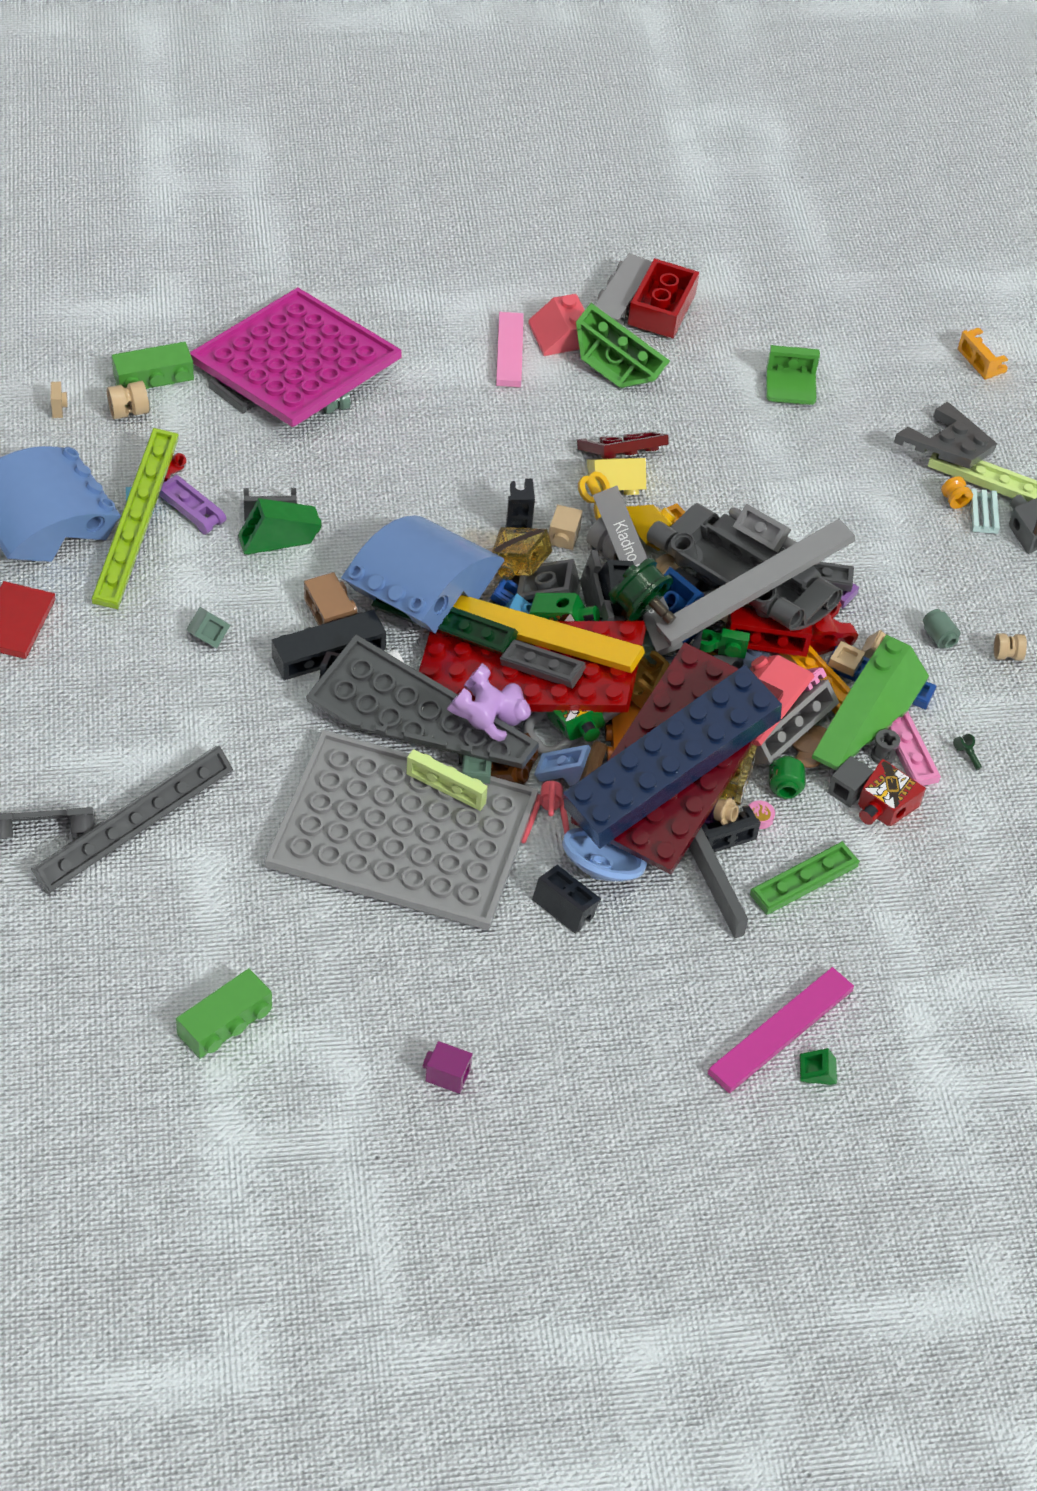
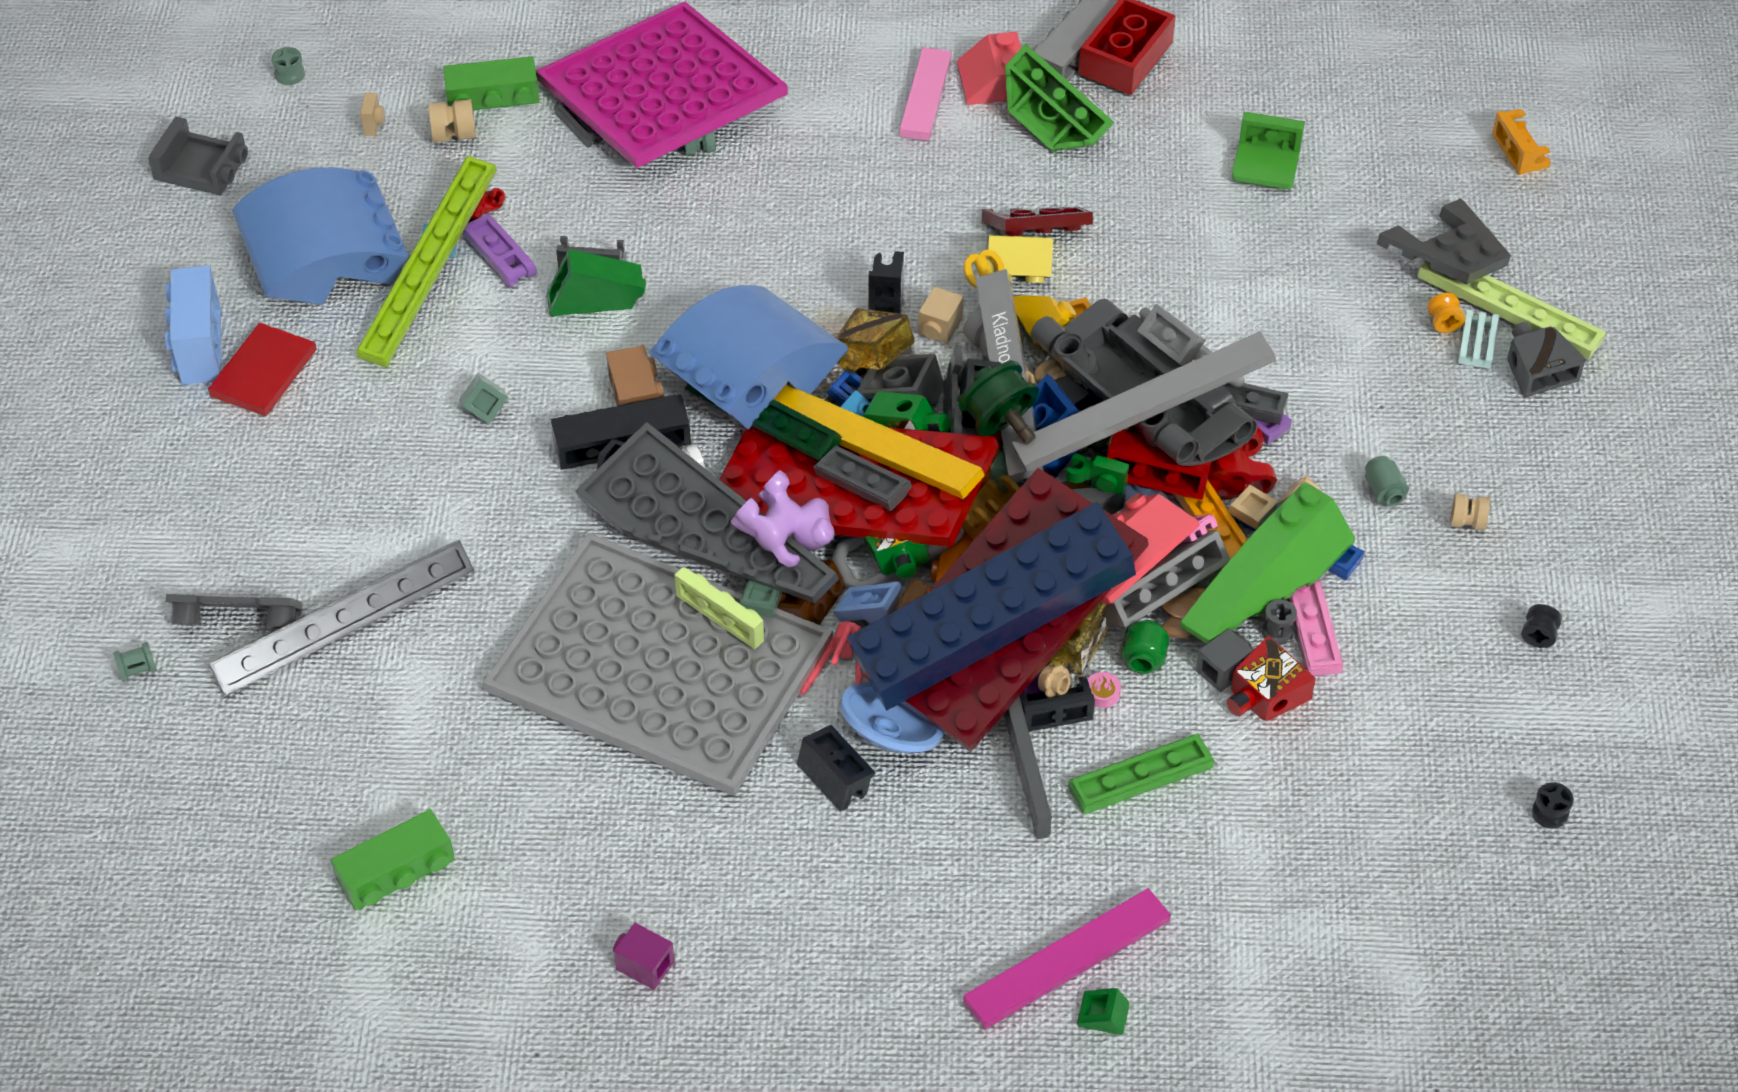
camera: 15 degrees right, 0 degrees up
dark green hand [953,734,982,770] -> none

